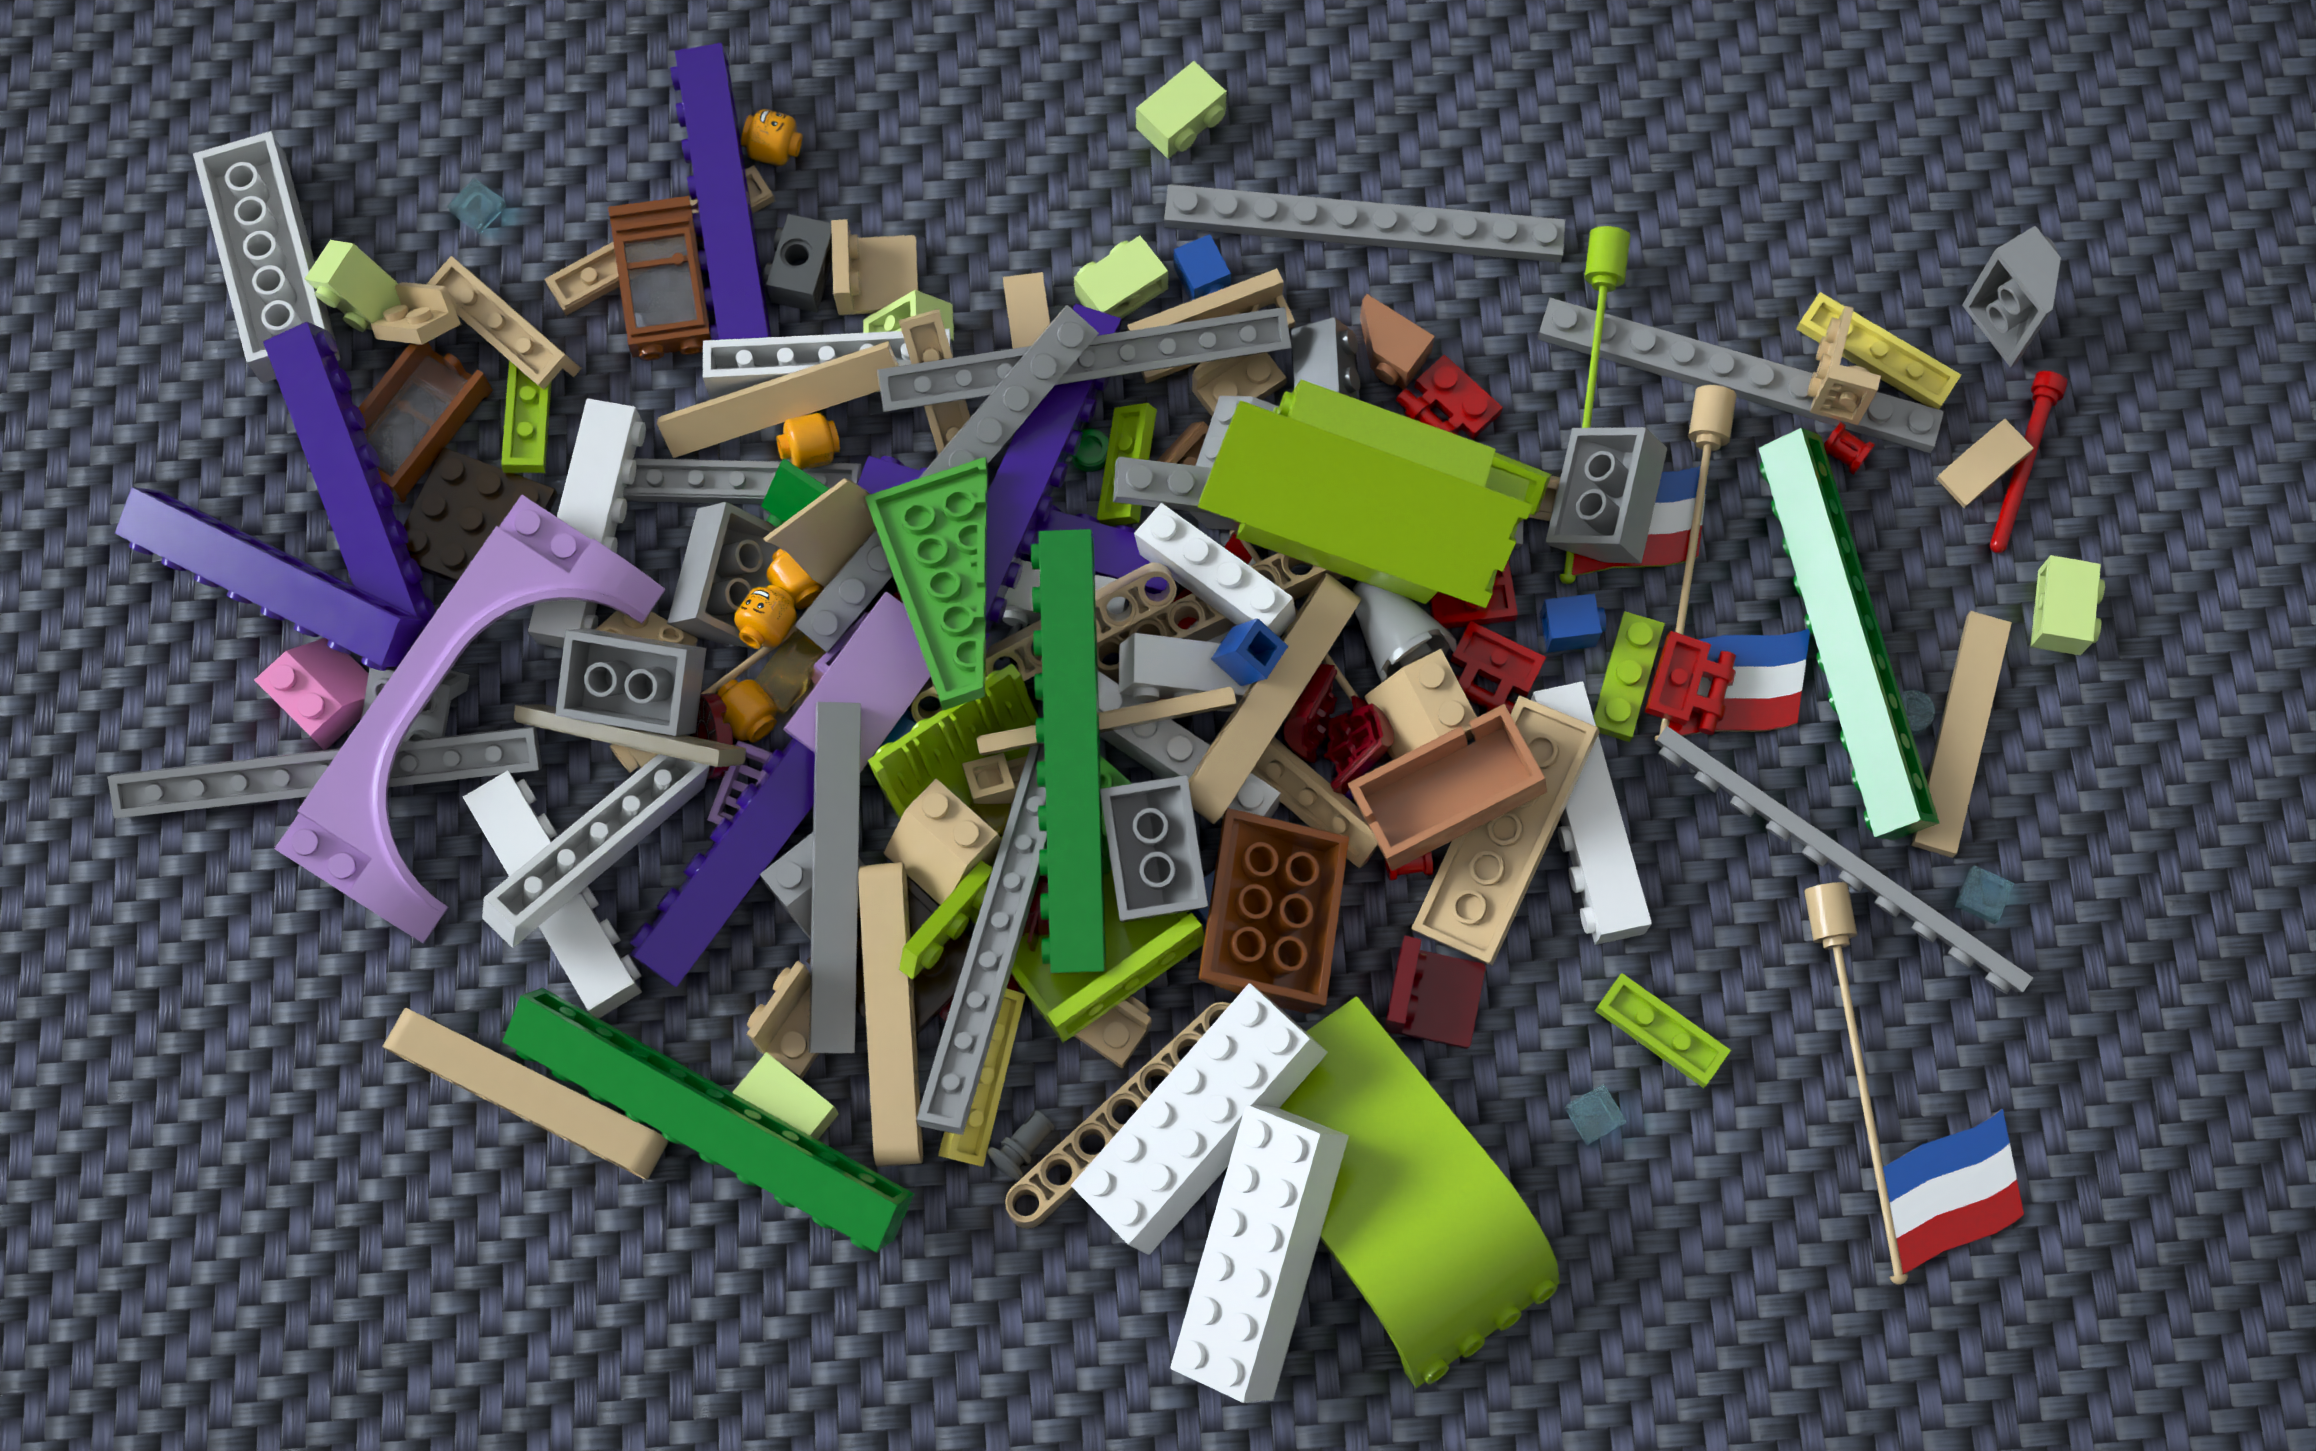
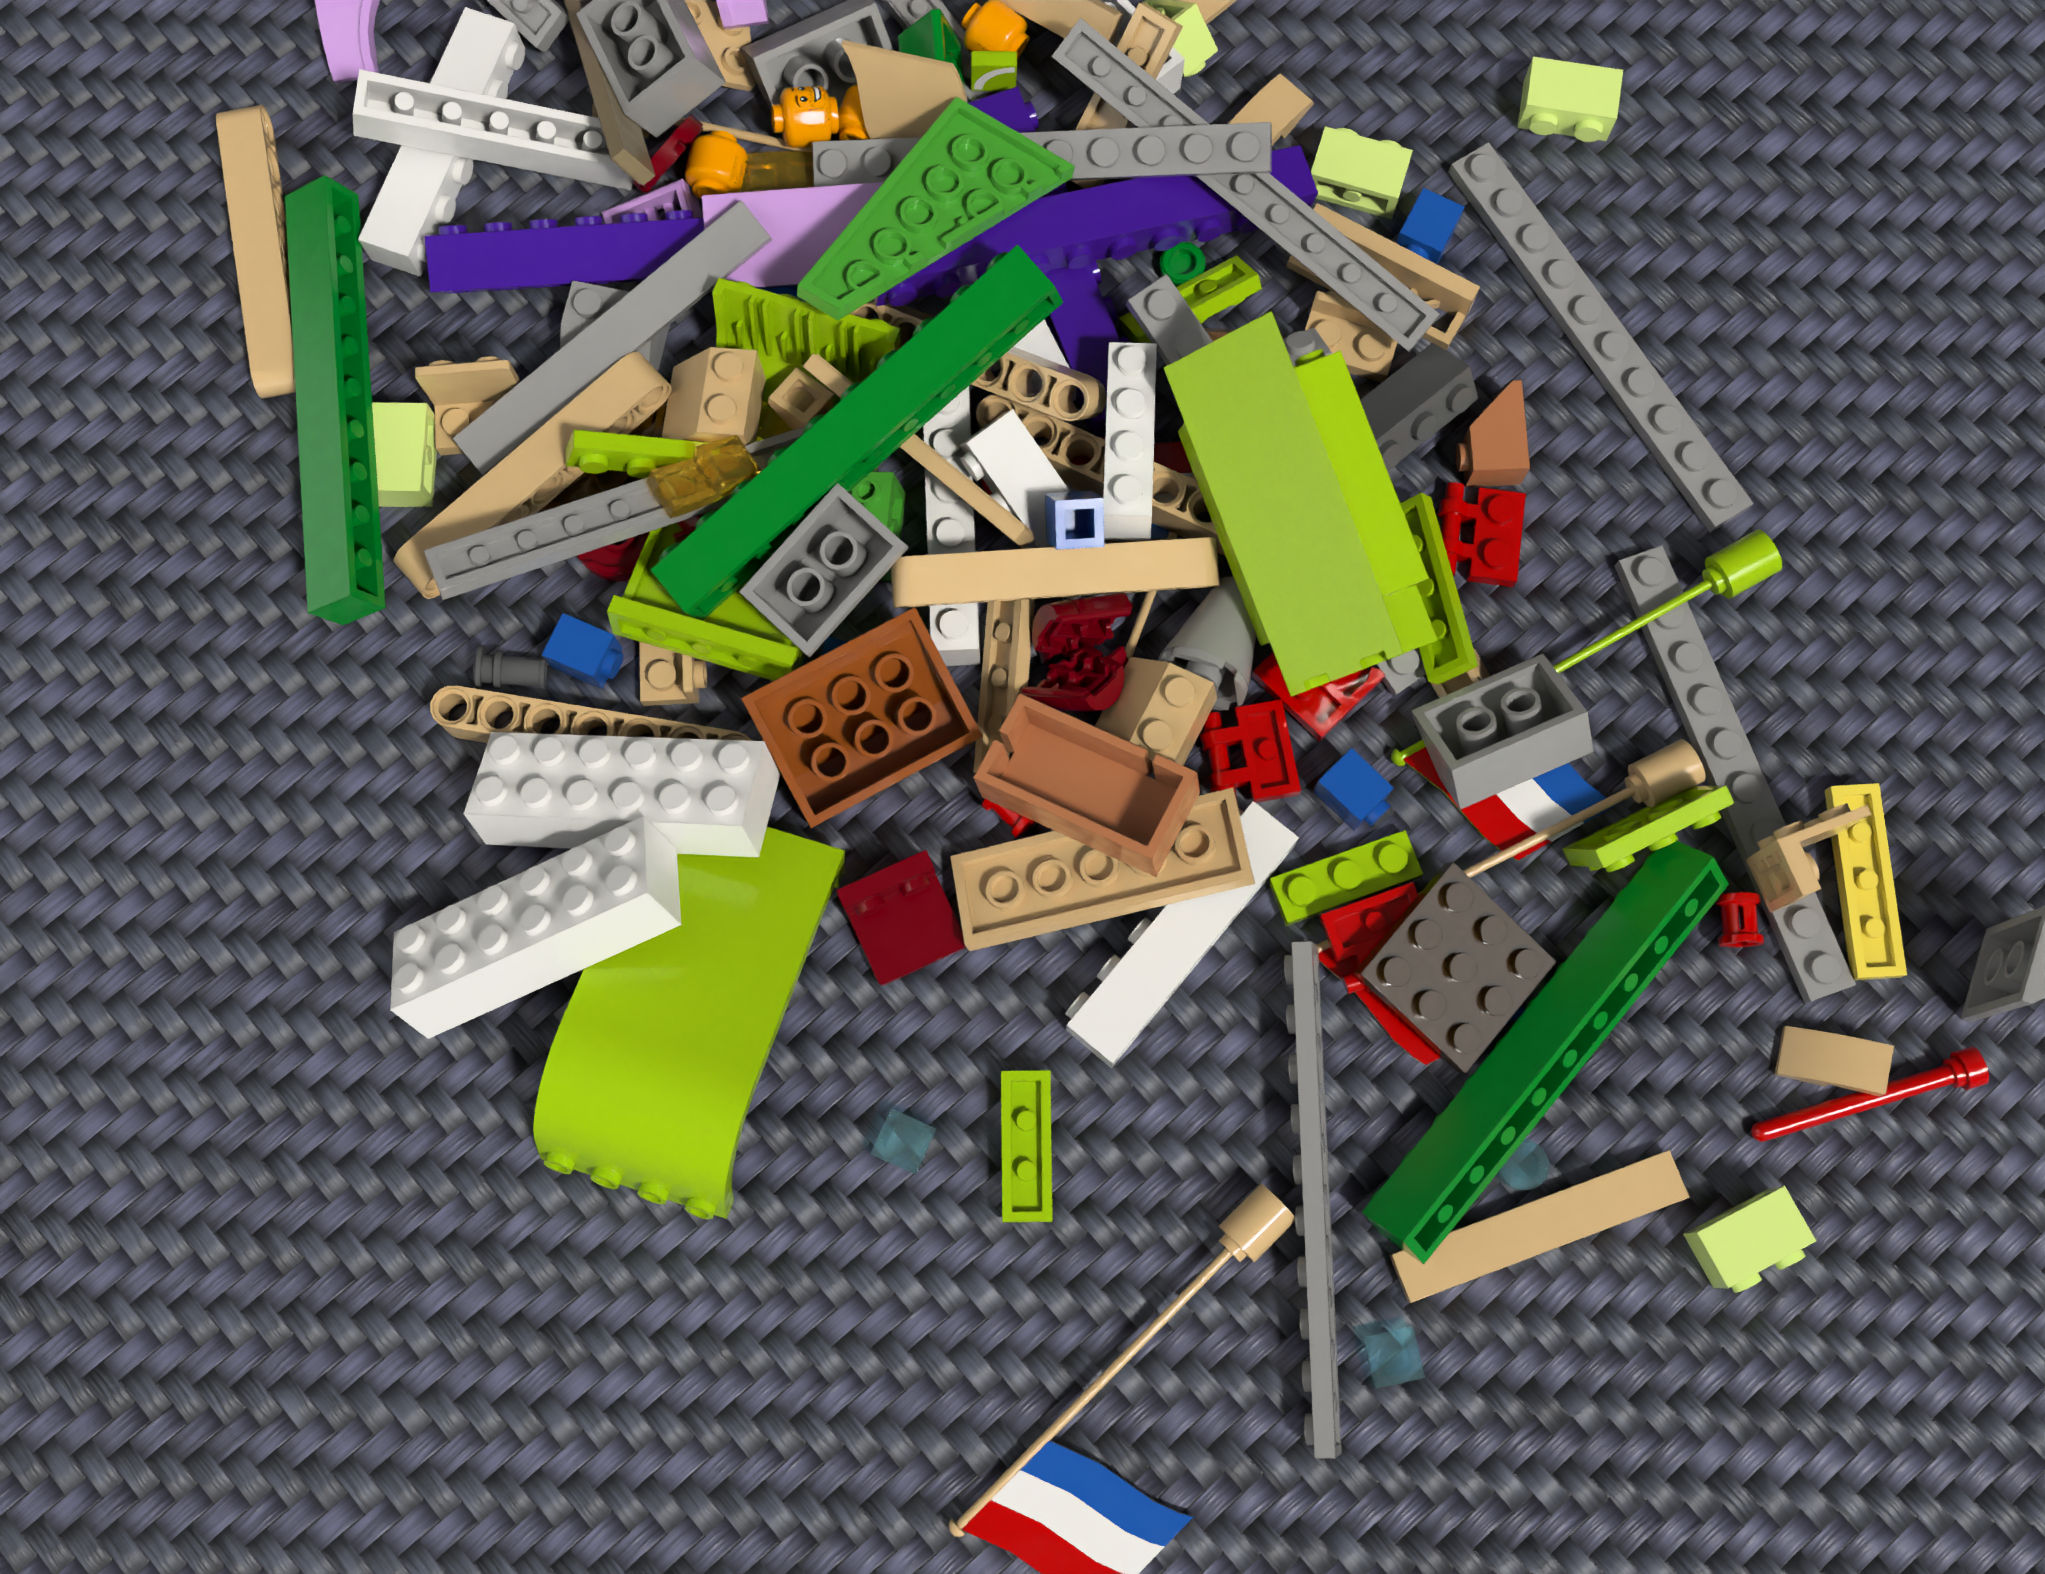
camera: 55 degrees right, 5 degrees up
light yellow plate [938,988,1026,1167] -> none
none -> blue brick [542,613,623,689]
none -> clear yellow slope [647,435,761,519]
none -> lime tile [971,51,1017,91]
none -> plate [1354,862,1556,1073]
none -> lime plate [1562,785,1734,872]

